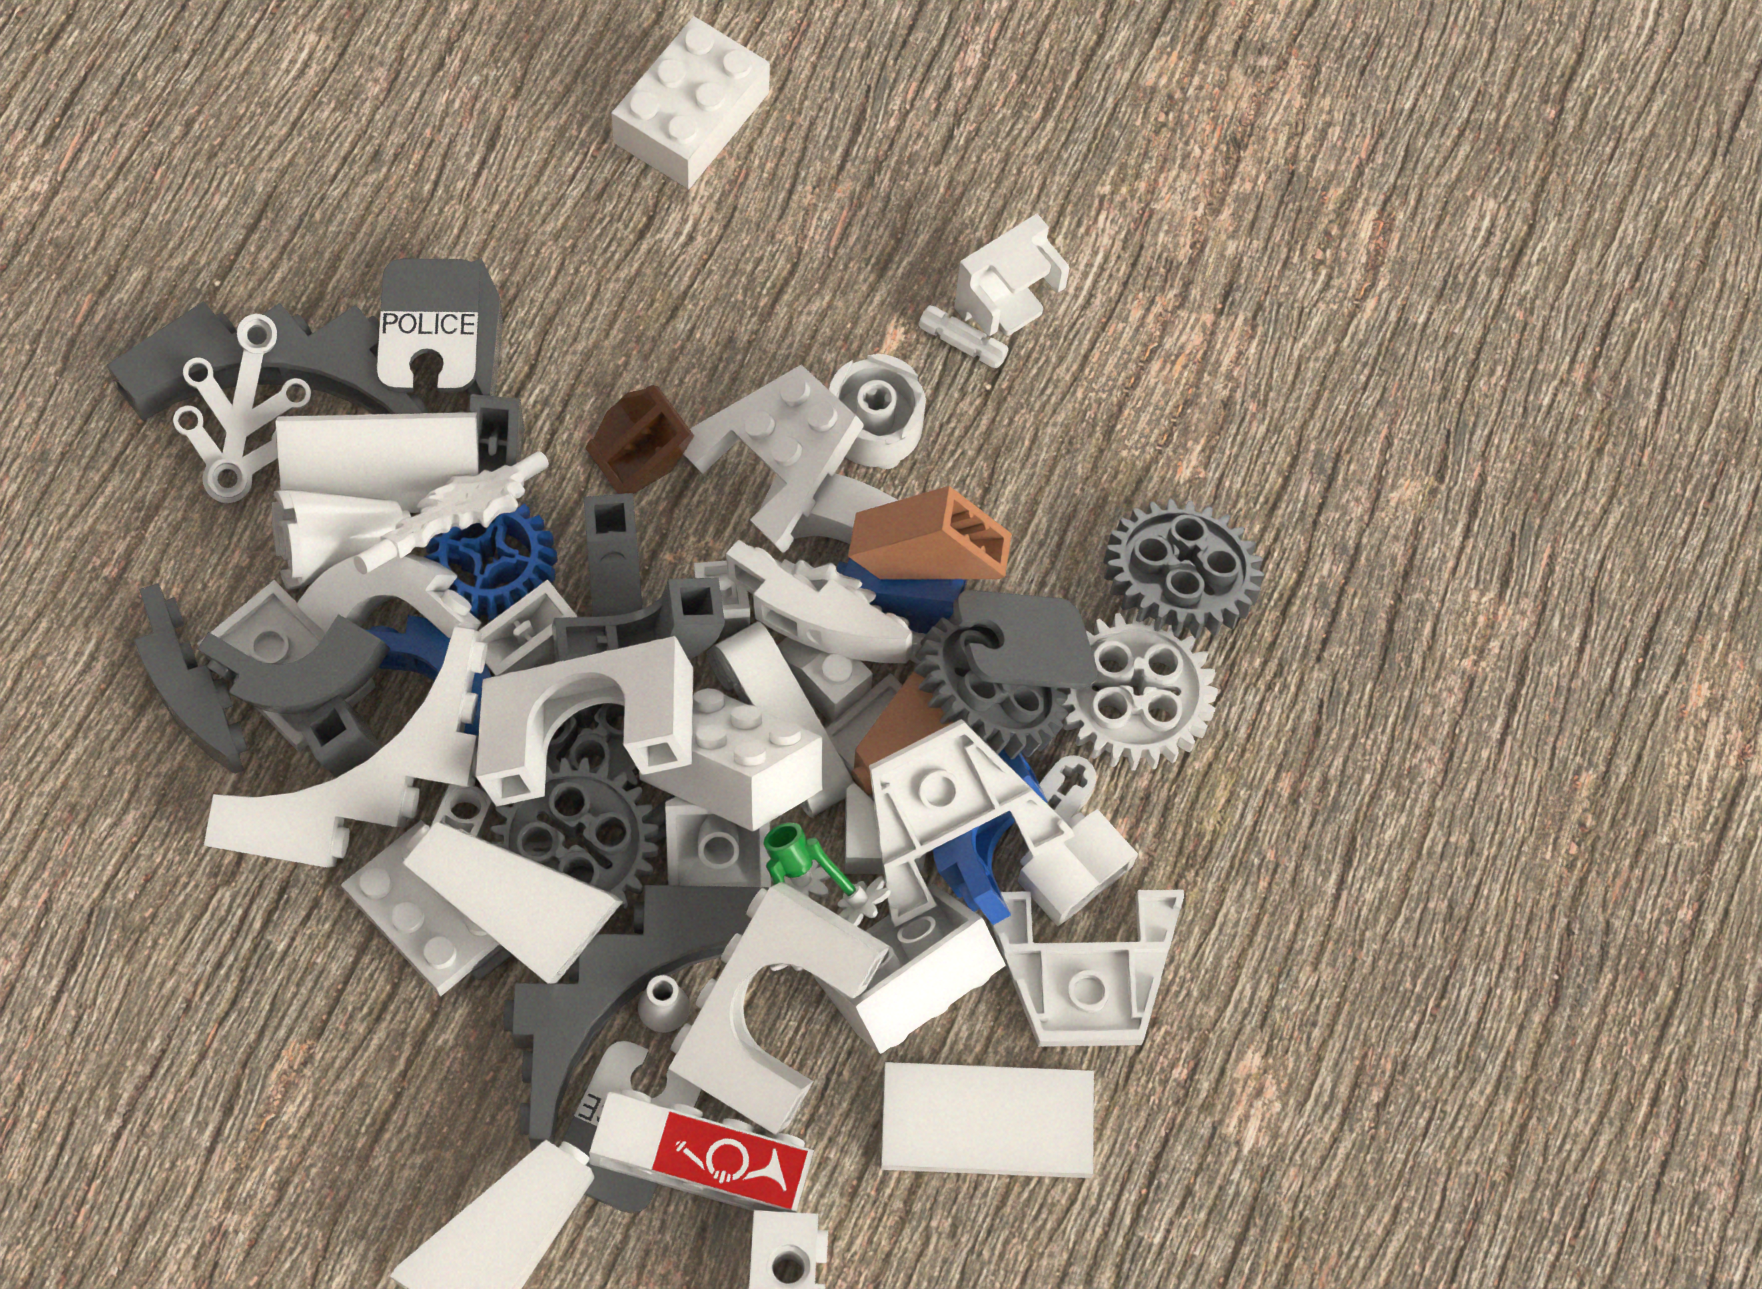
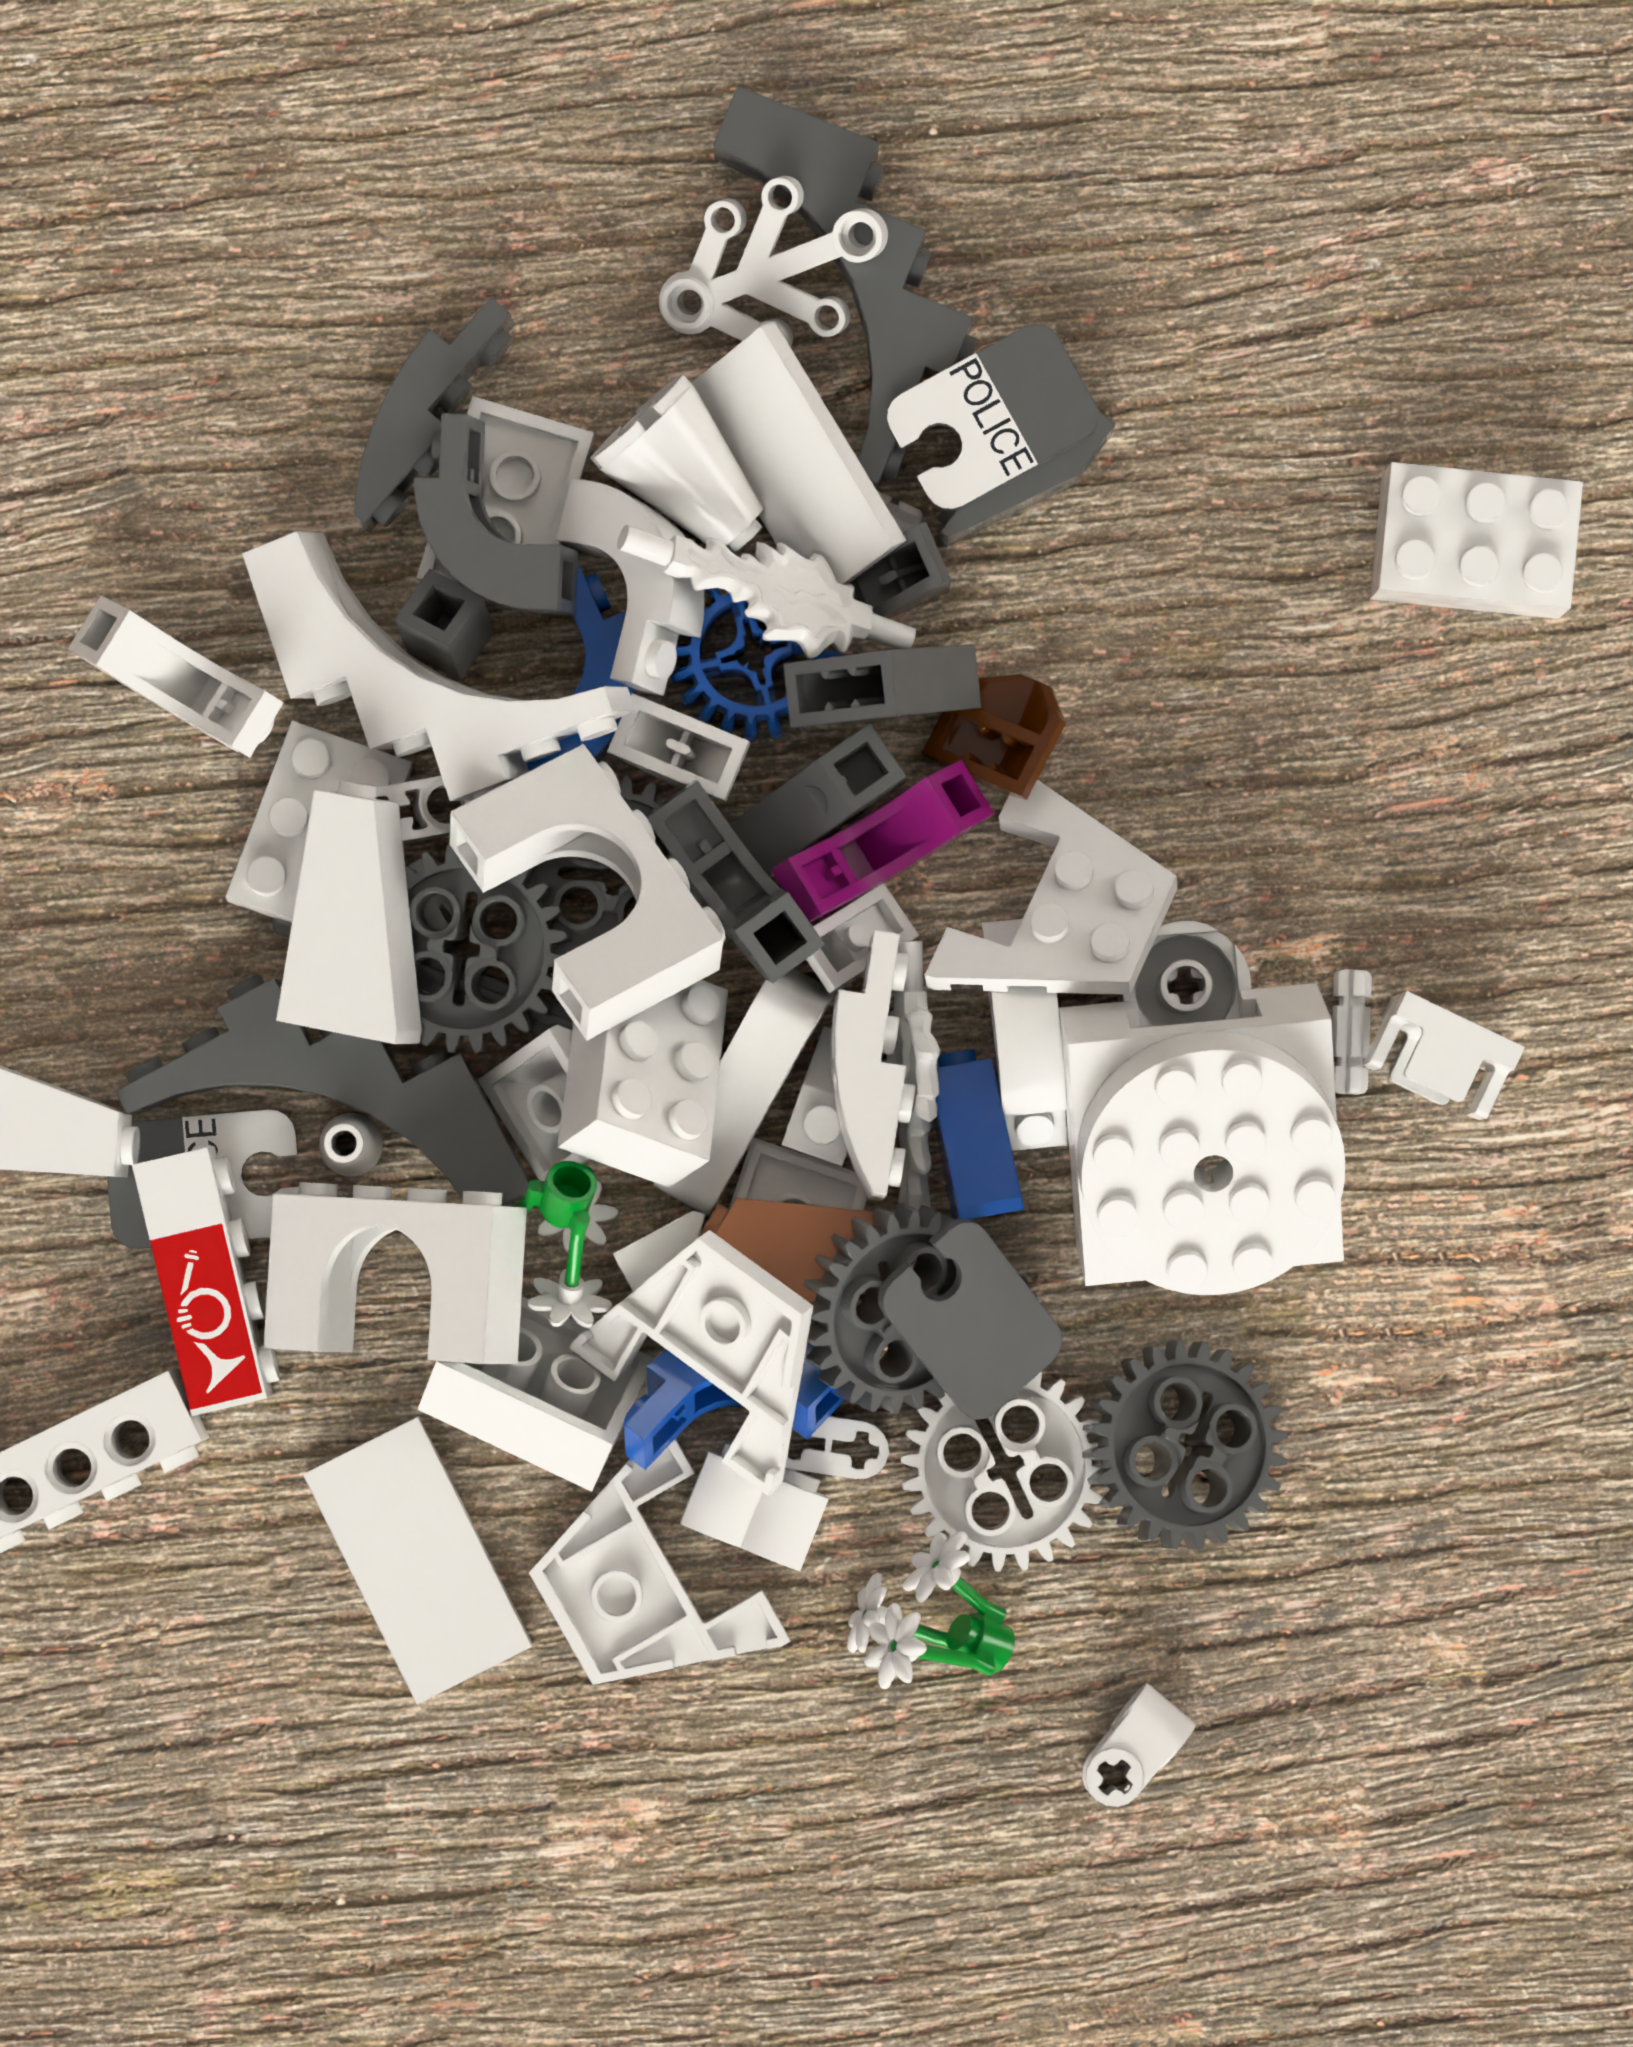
camera: 65 degrees right, 20 degrees up
nougat slope [848,486,1012,579] -> none
none -> white arch [68,595,284,758]
none -> magenta arch [771,760,995,922]
none -> dark grey slope [783,644,981,728]
none -> plant [847,1531,1015,1689]
none -> white piece [1059,983,1345,1295]
none -> white piece [1082,1683,1196,1807]

